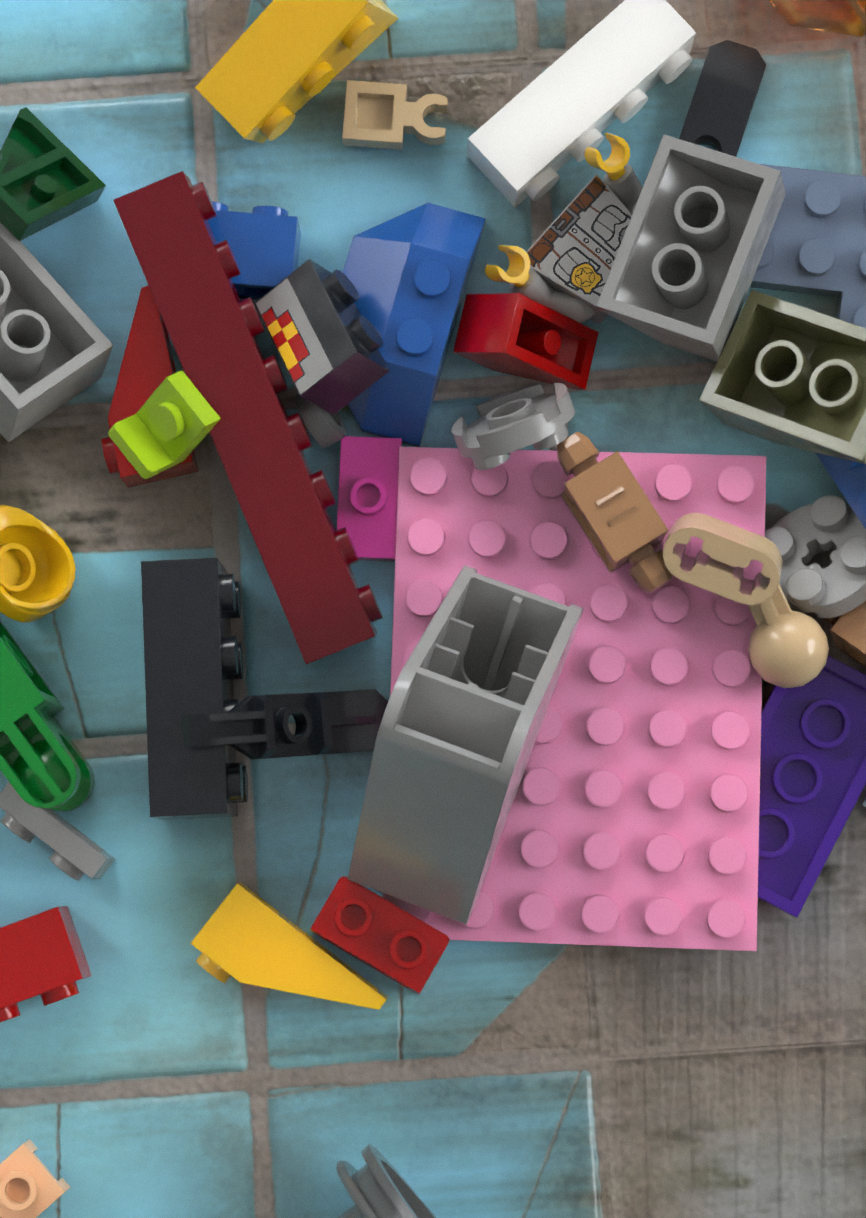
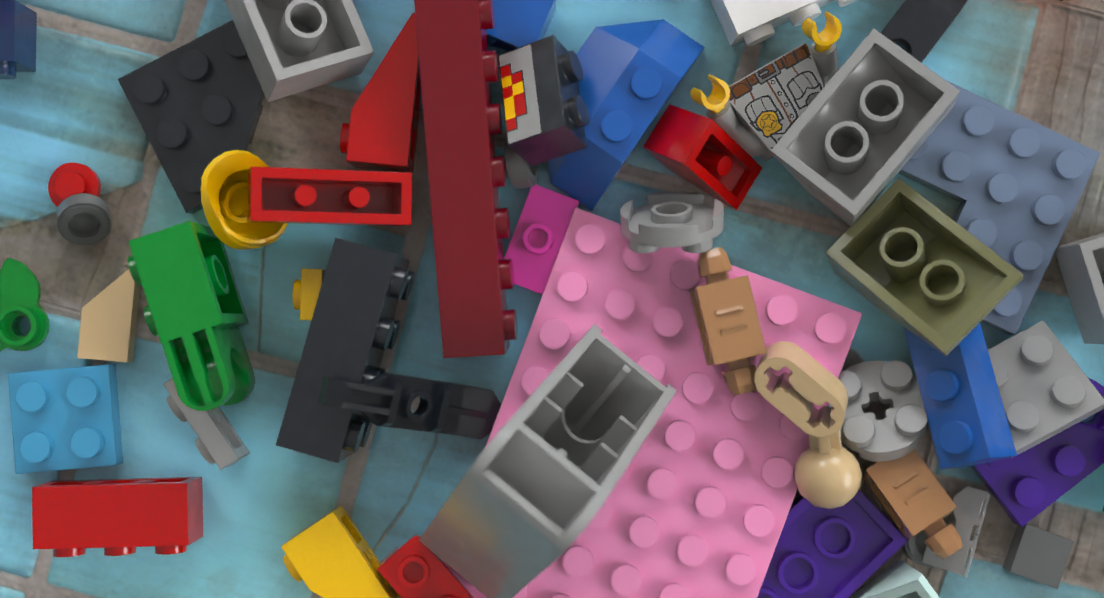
camera: 20 degrees right, 5 degrees up
lime bracket [108,371,221,479] -> none
none -> red brick [247,166,412,226]
none -> yellow plate [292,268,326,320]

